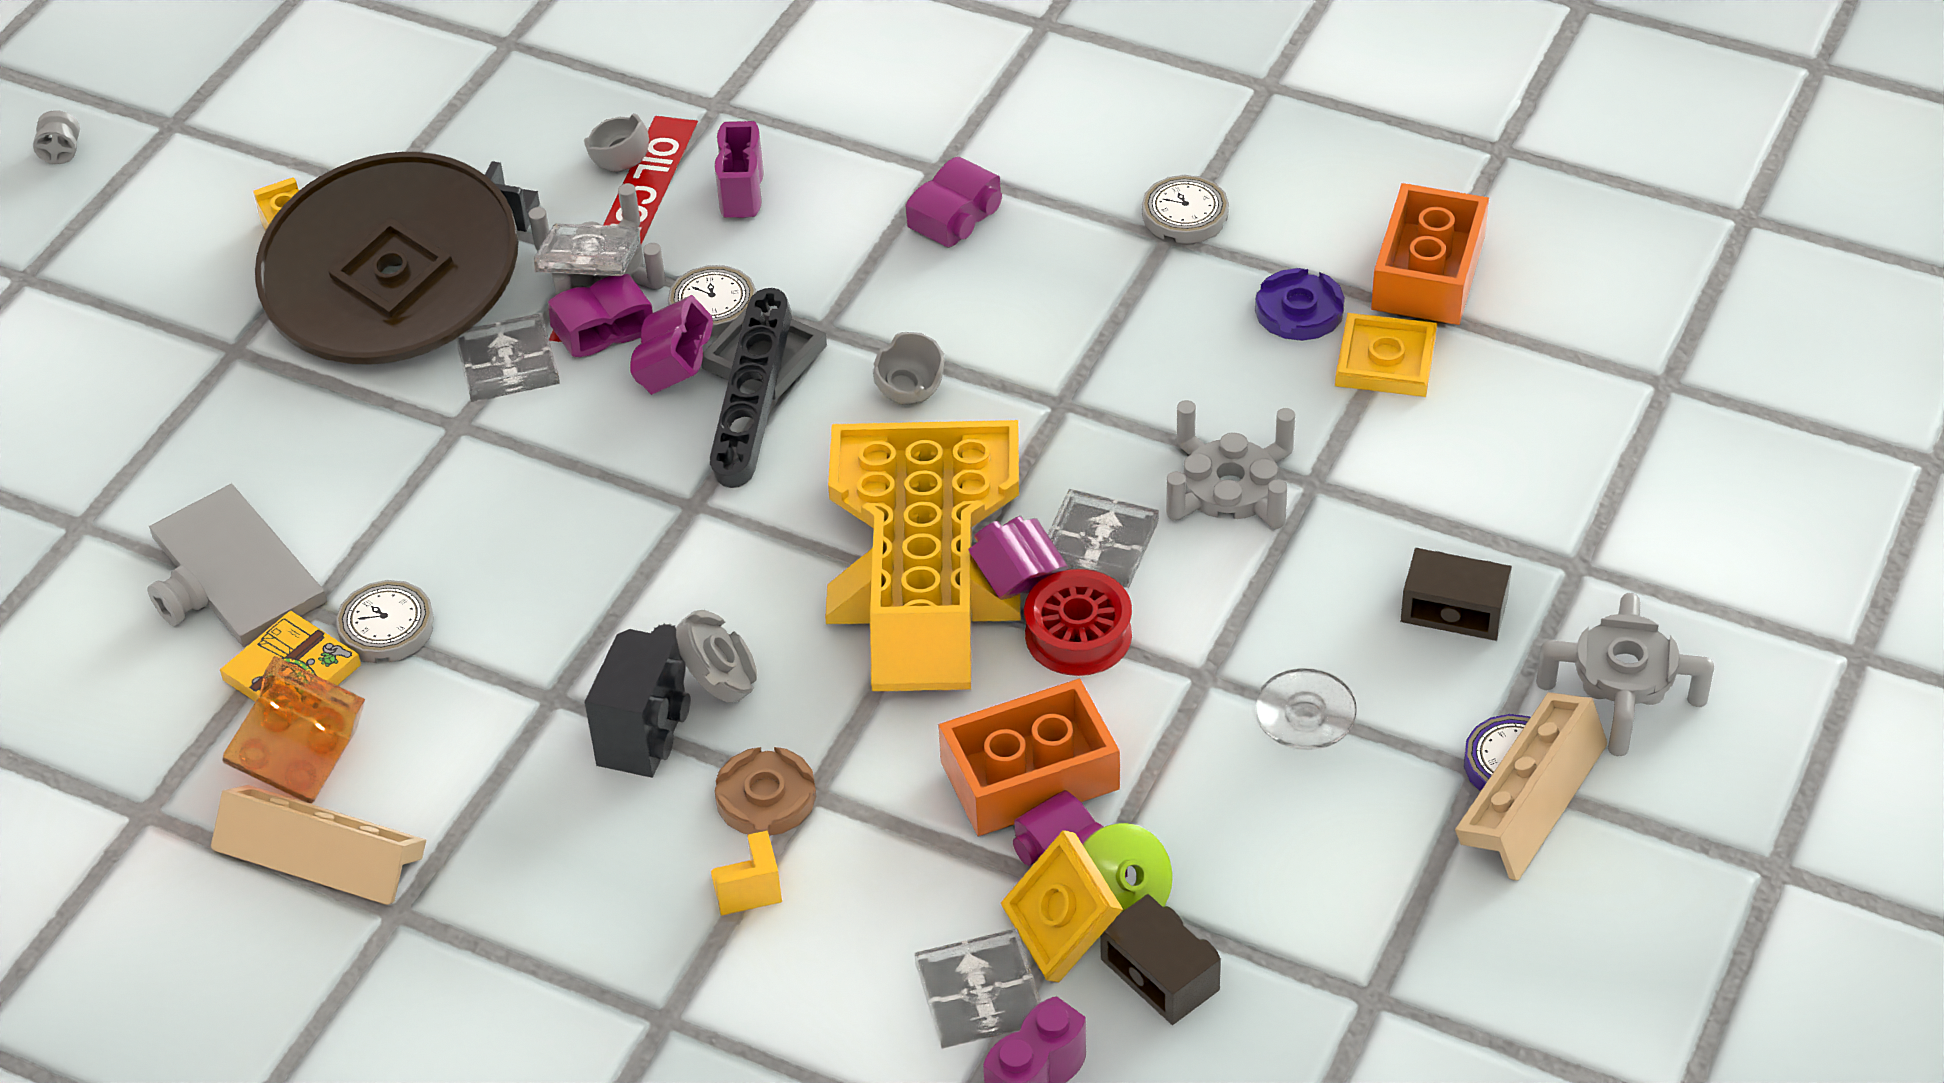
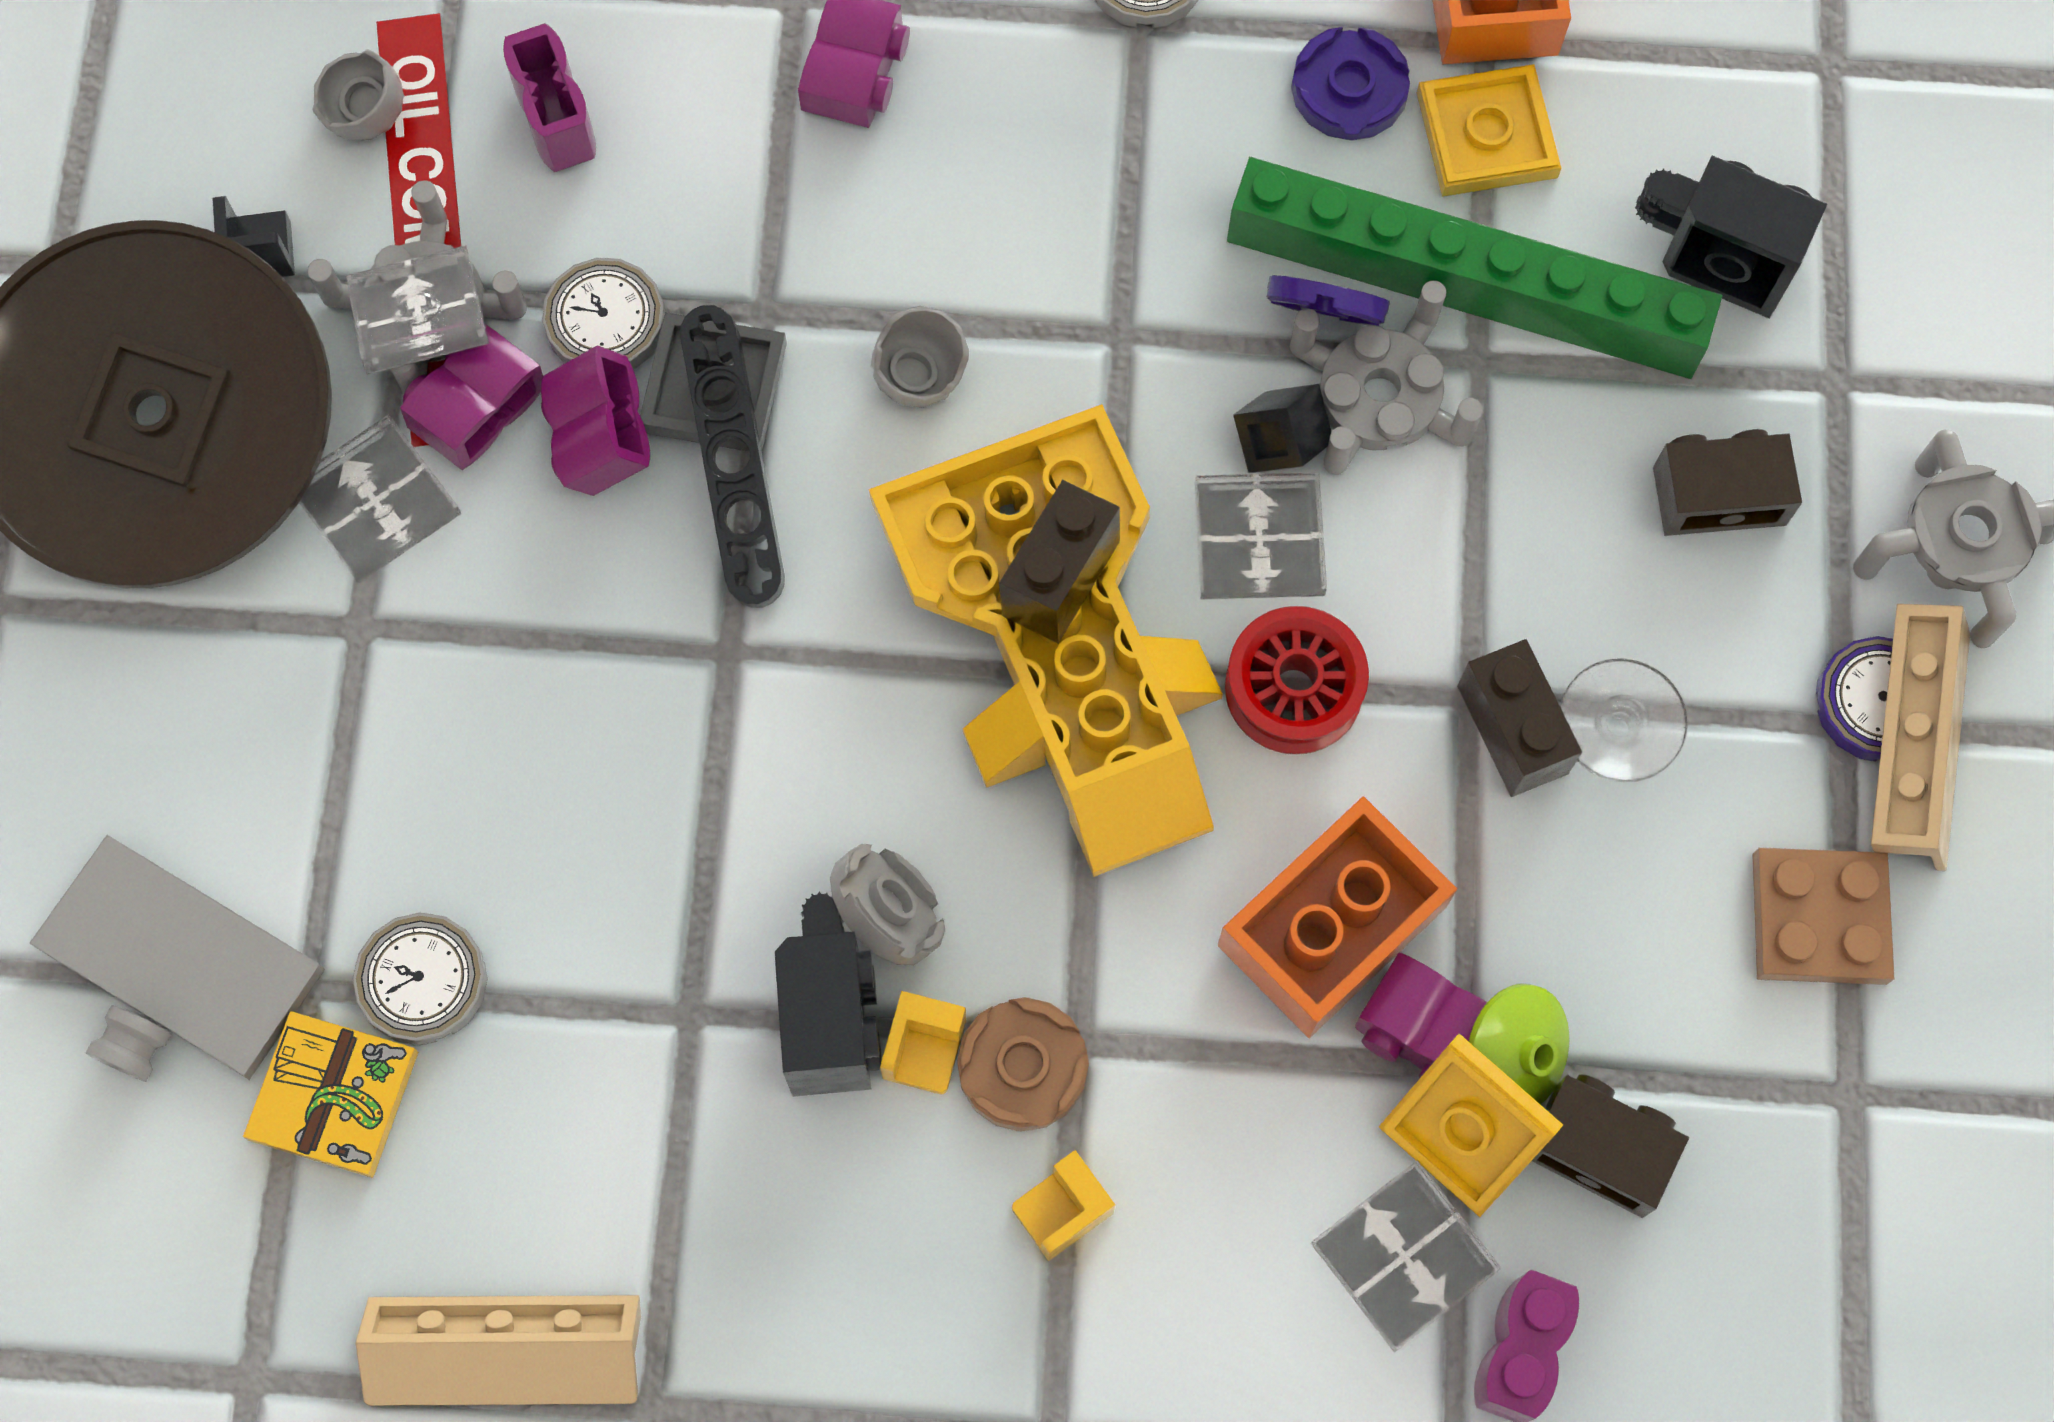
camera: 25 degrees left, 25 degrees up
clear orange bracket [222,656,365,804] -> none
magenta brick [968,516,1069,600] -> none
none -> yellow panel [880,991,967,1094]
none -> dark brown brick [999,479,1120,644]
none -> green brick [1227,156,1723,379]
none -> black panel [1233,384,1331,473]
none -> dark purple tile [1266,275,1390,326]
none -> dark brown brick [1457,639,1582,797]
none -> black hinge [1635,155,1827,319]
none -> medium nougat plate [1752,848,1894,985]

